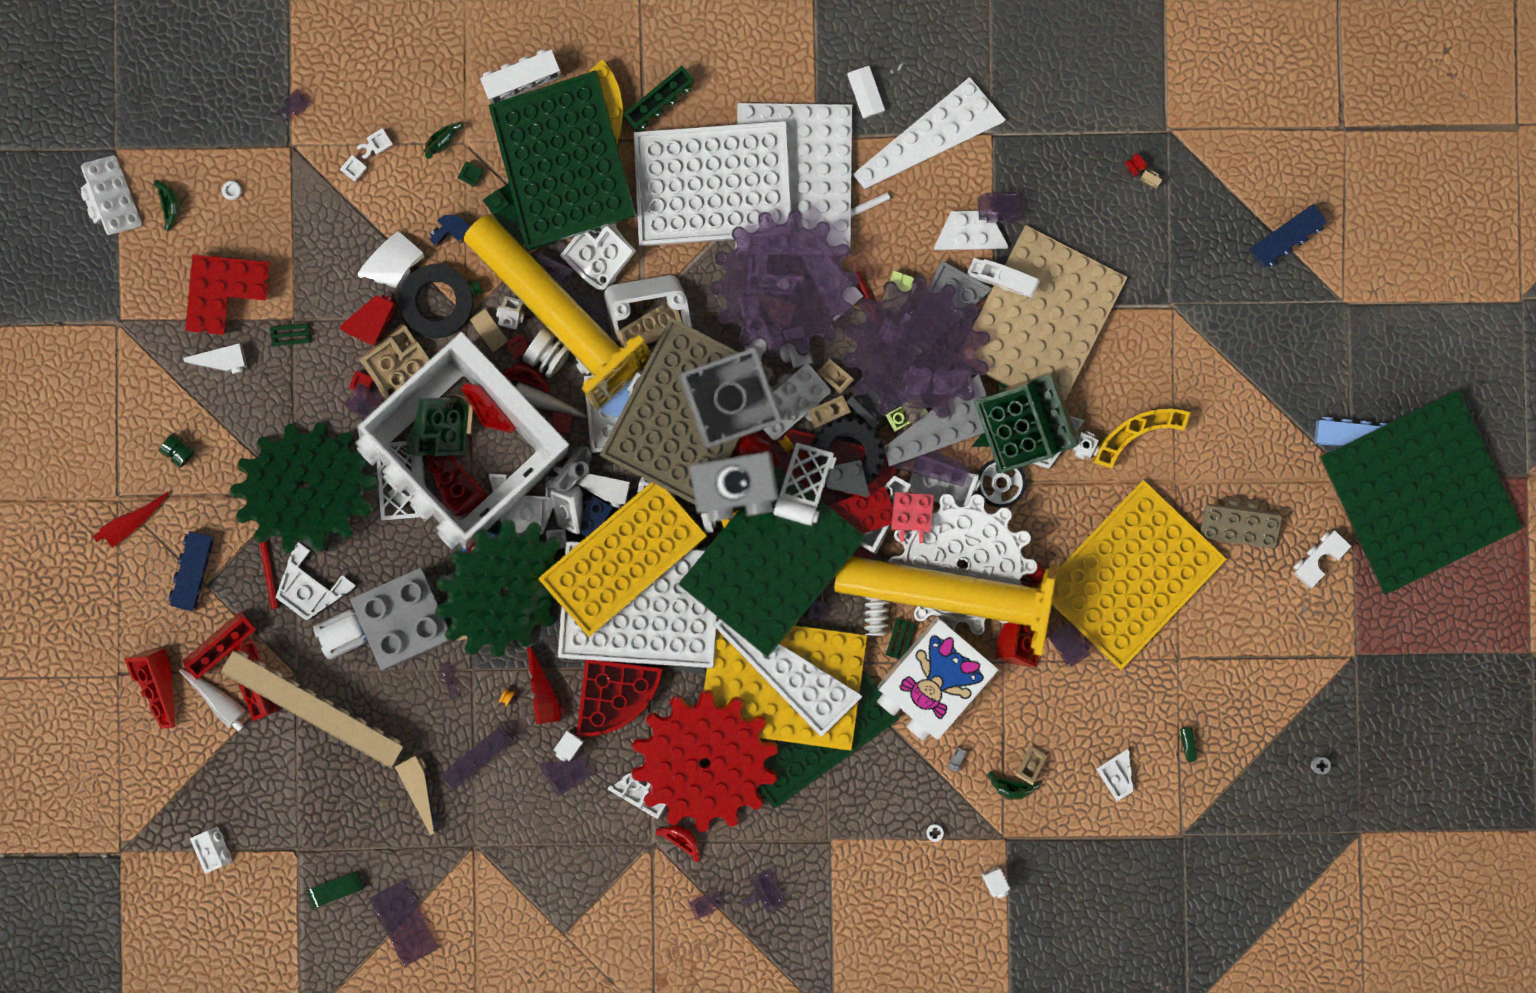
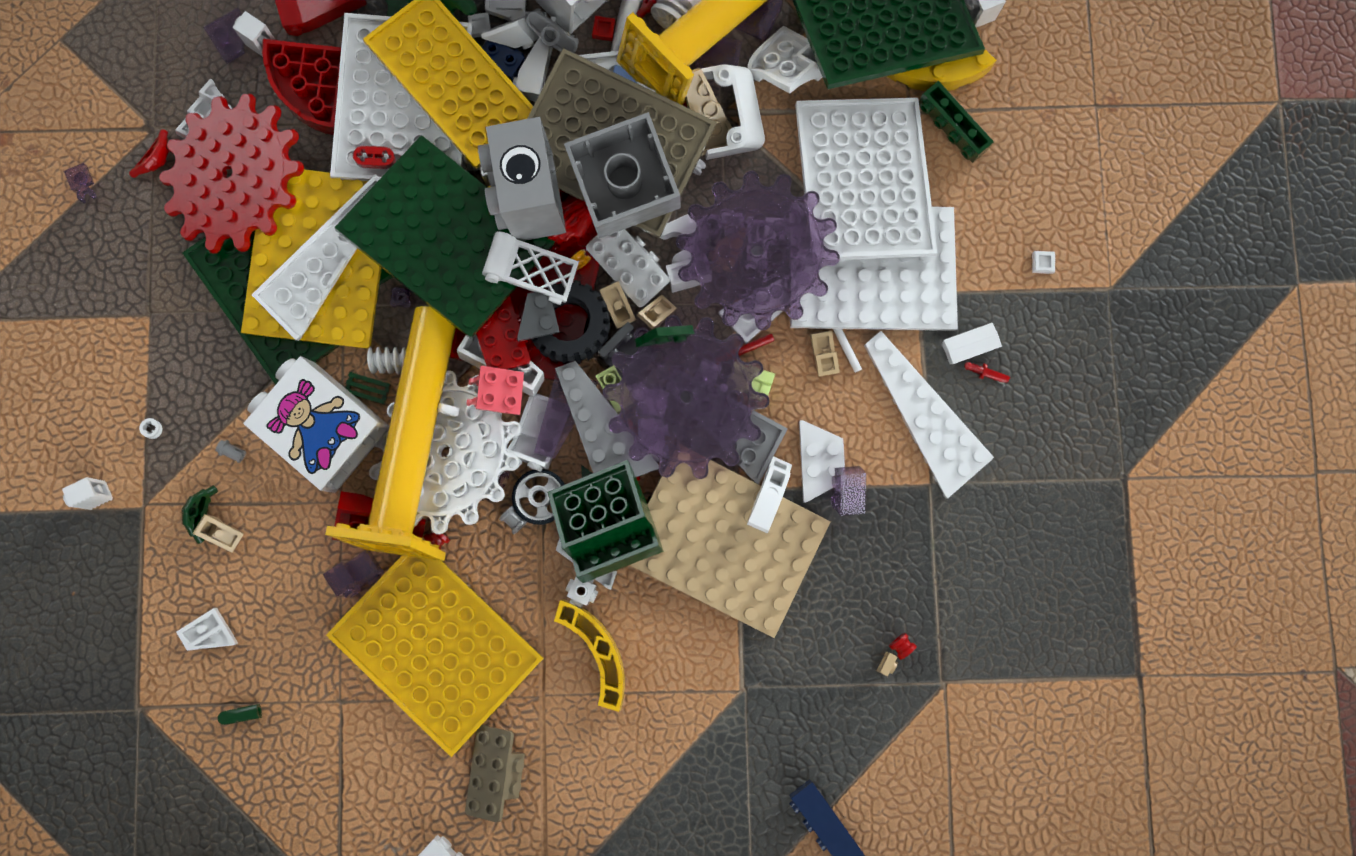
camera: 80 degrees right, 5 degrees down
clear purple plate [741,869,786,913] -> none
none -> red beam [353,146,396,169]
none -> white tile [437,403,460,417]
none -> light grey bush [499,506,527,534]
none -> dark green wing [635,325,695,348]
none -> tan slope [810,331,840,376]
none -> red piece [964,362,1010,383]
none -> white tile [1032,251,1055,274]

